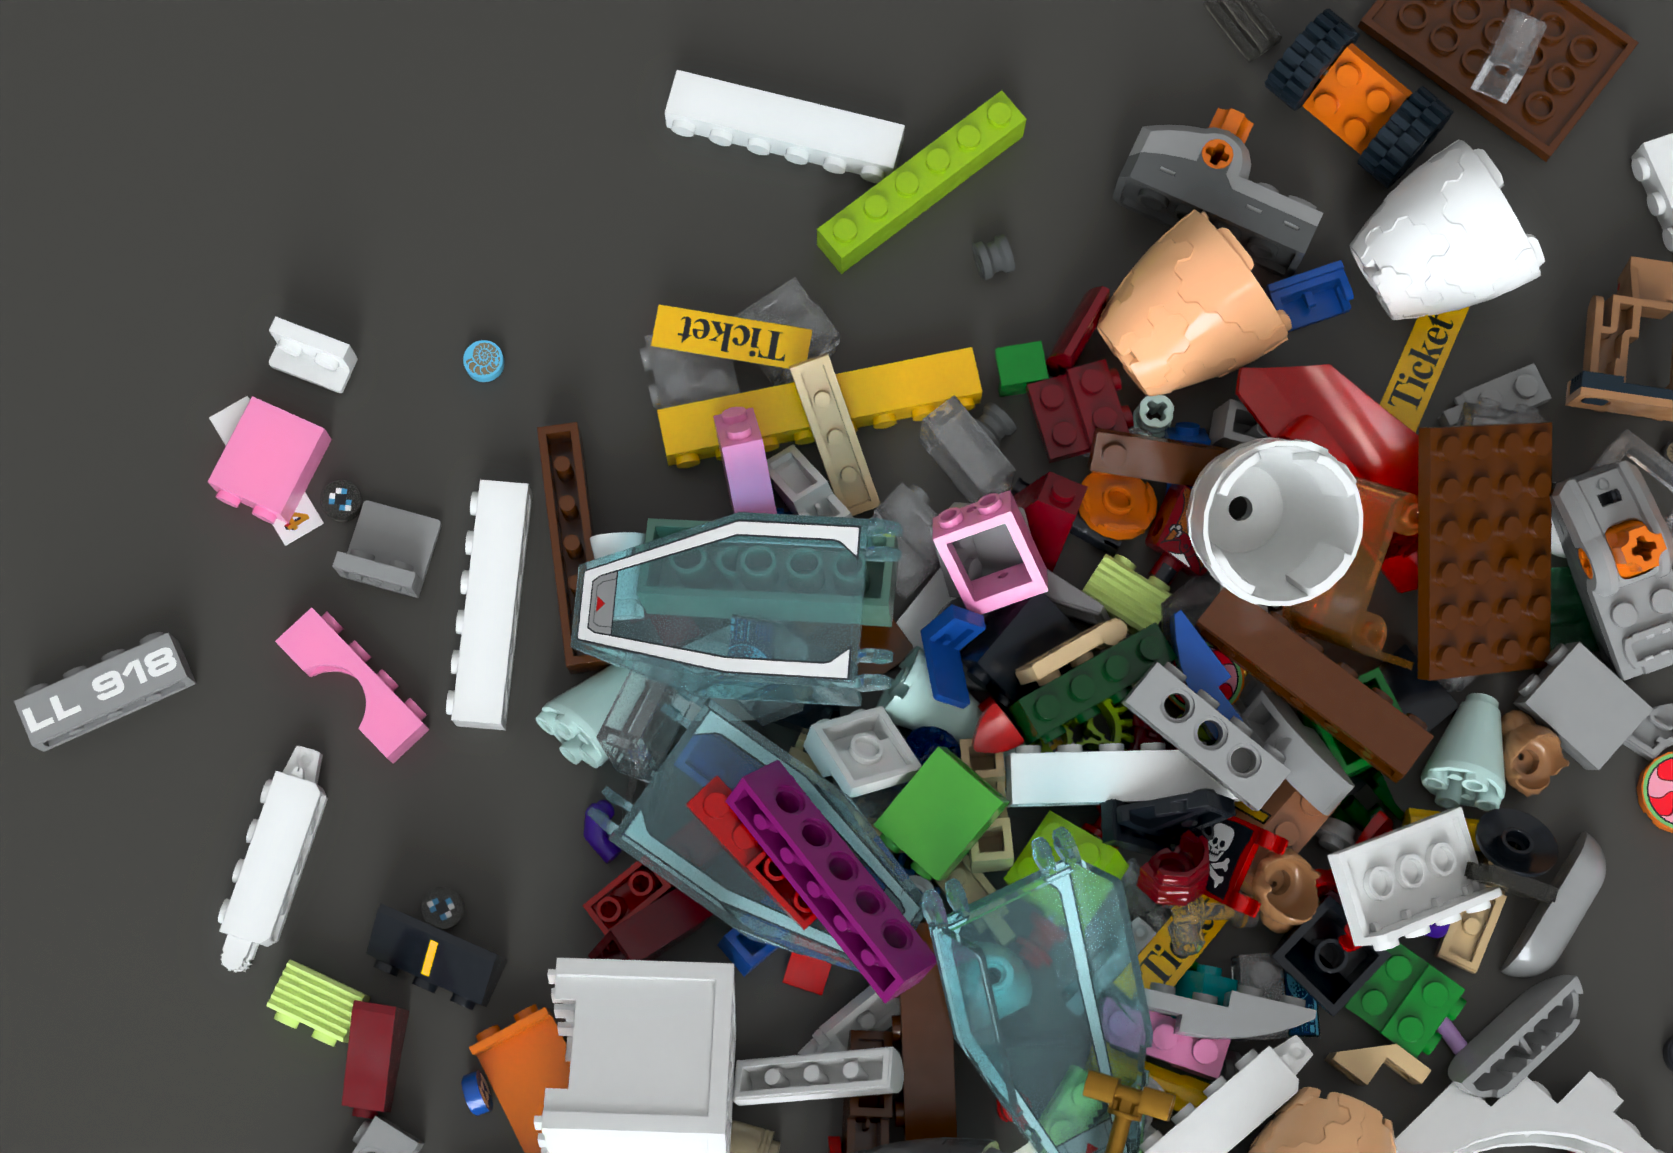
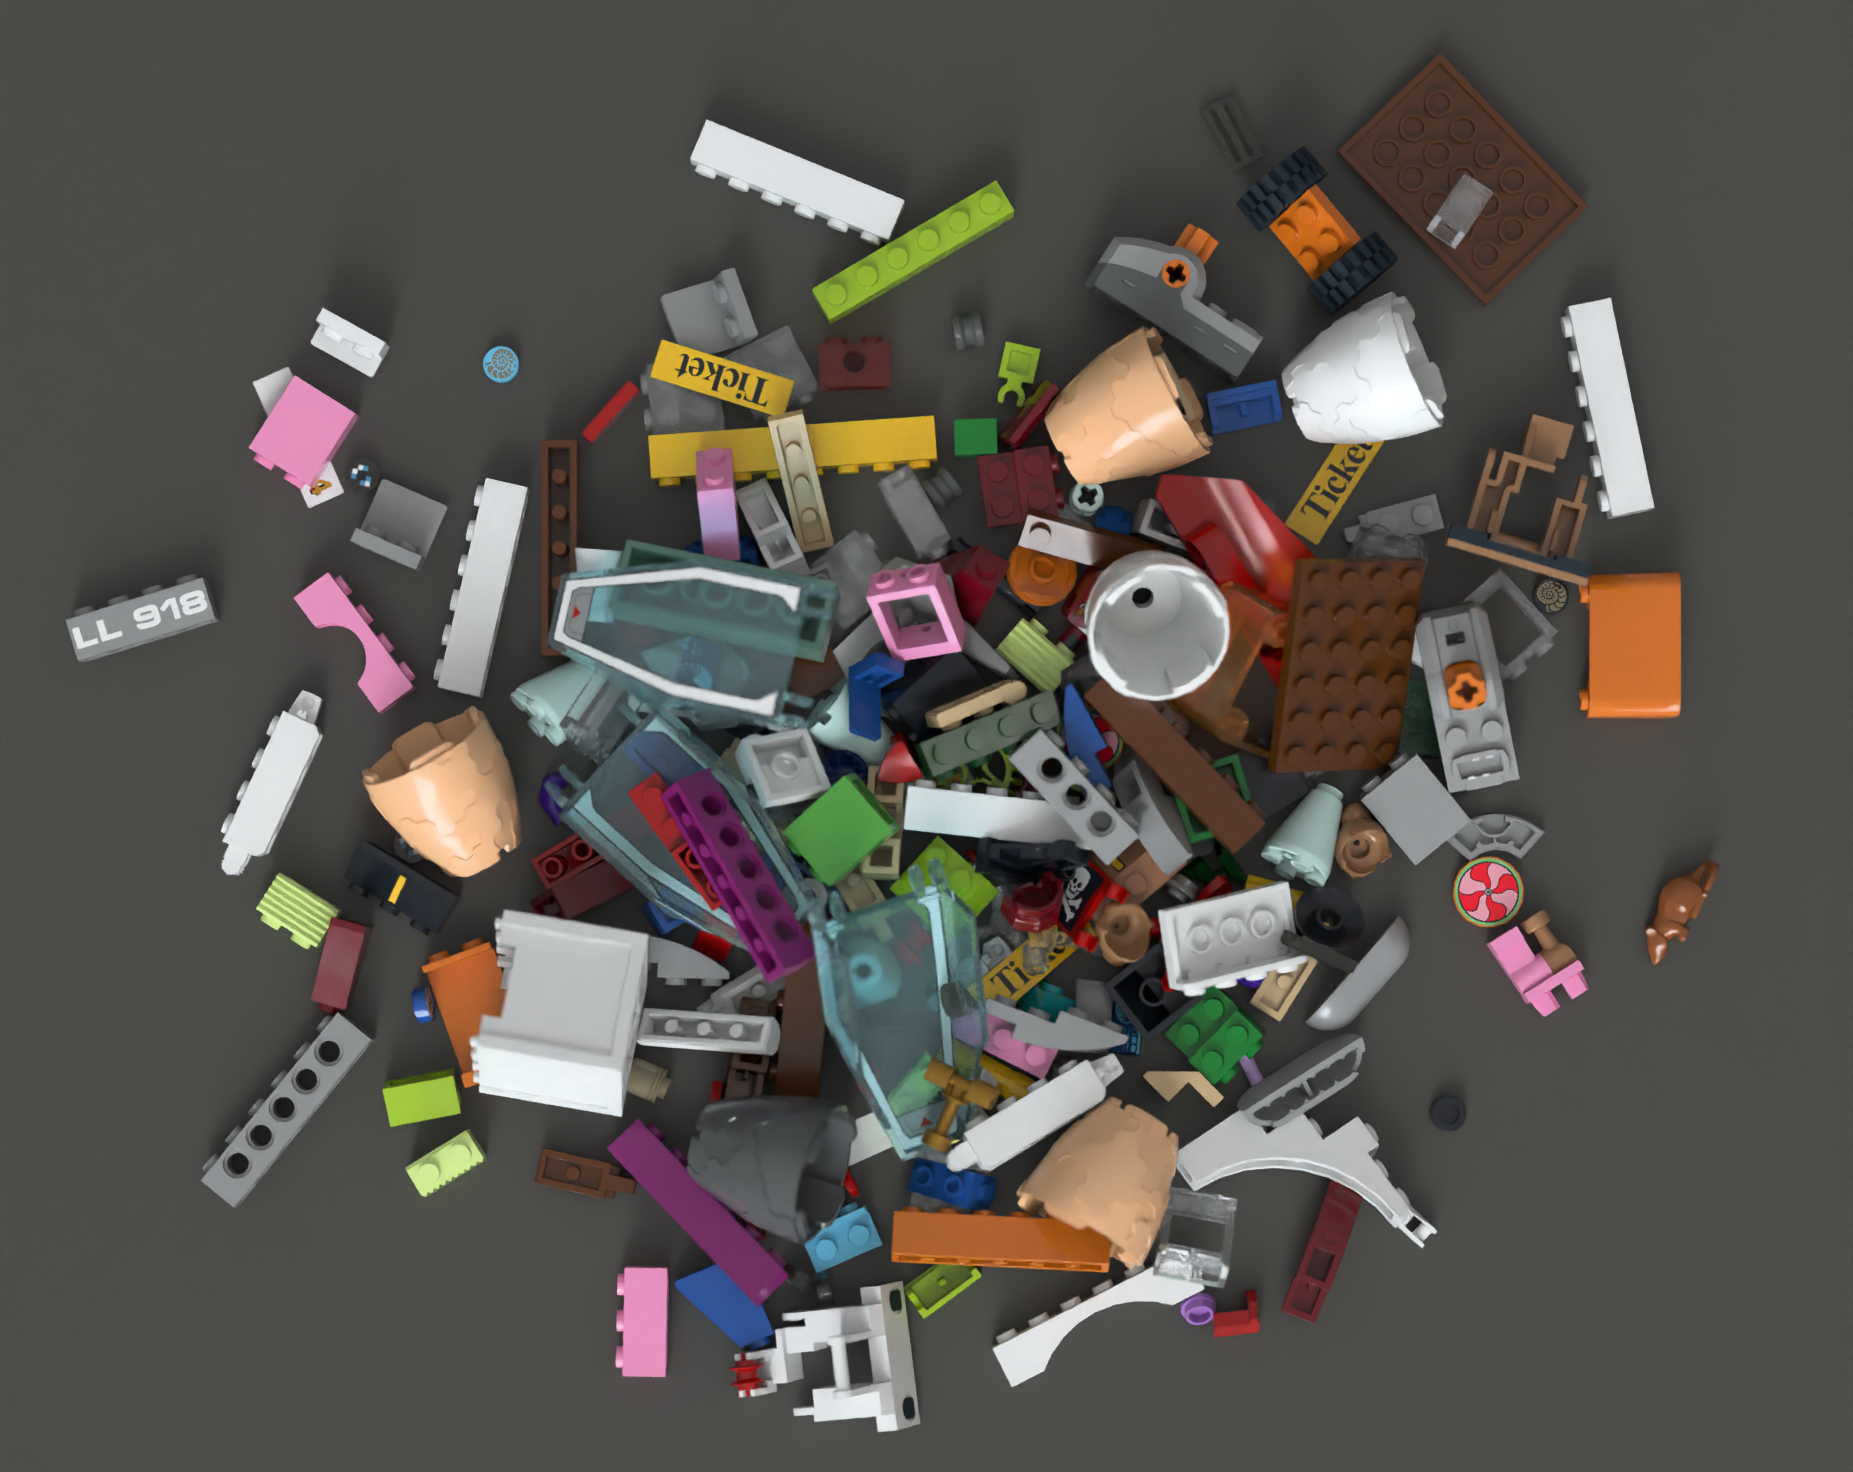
camera: 10 degrees right, 10 degrees up
none -> light nougat piece [362,706,522,878]
none -> red tile [582,381,641,446]
none -> light grey slope [648,936,731,986]
none -> light grey bracket [660,267,758,355]
none -> clear red brick [818,337,891,391]
none -> clear smoke tile [940,981,968,1019]
none -> lime plate [998,341,1041,408]

